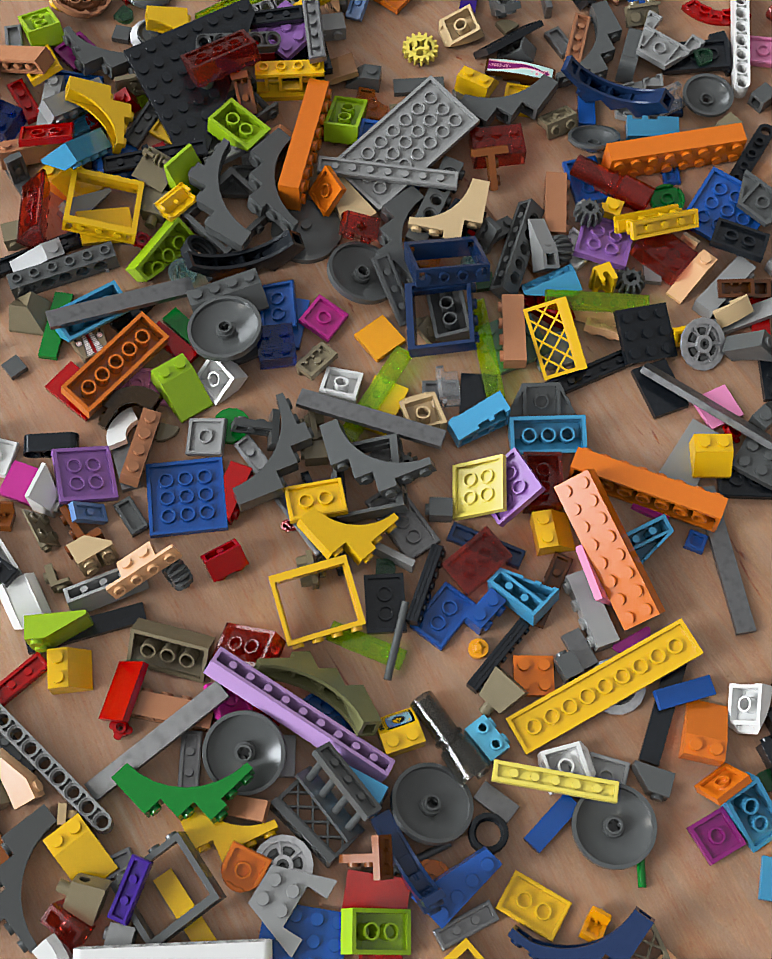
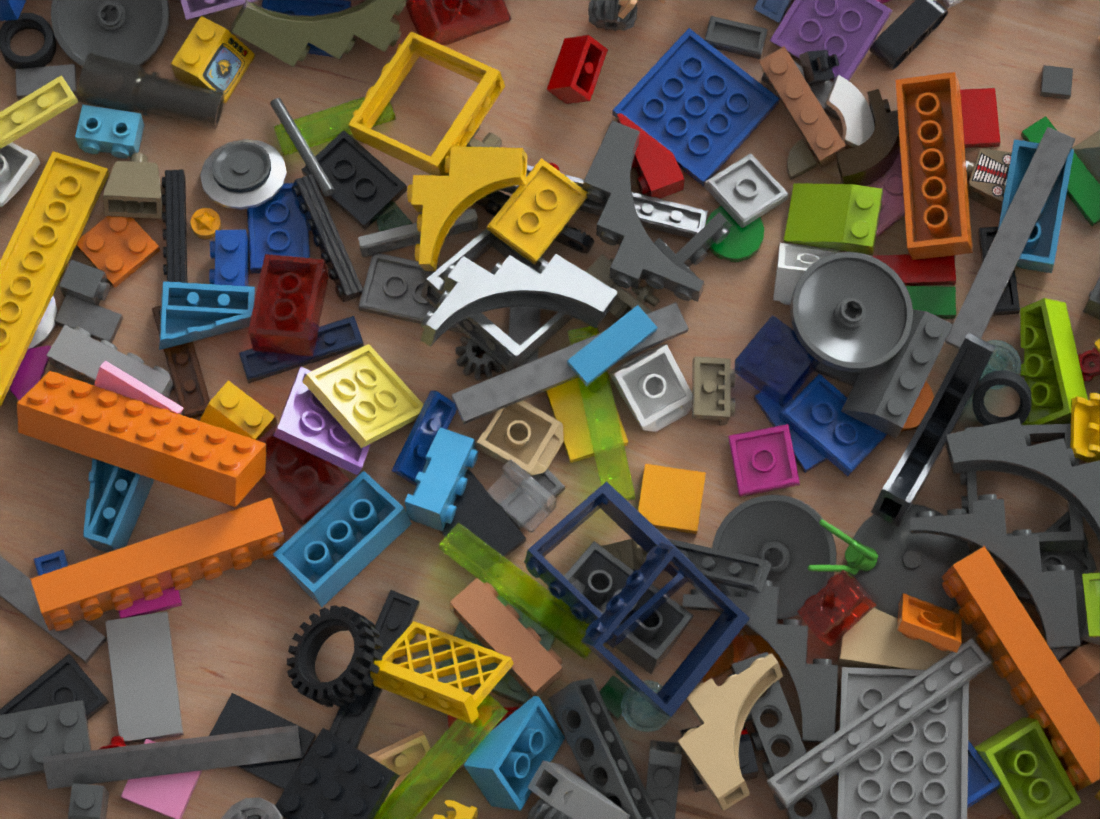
camera: 140 degrees right, 5 degrees up
dark grey brick [425,497,453,523] -> none
dark grey wing [509,382,577,417] -> none
yellow slope [689,434,734,478] -> none
none -> piece [200,139,287,210]
none -> black tyre [287,605,383,707]
none -> blue tile [392,390,457,486]
none -> dark azure tile [567,305,658,386]
none -> black tile [799,50,839,83]
none -> bright green plant [808,520,878,575]

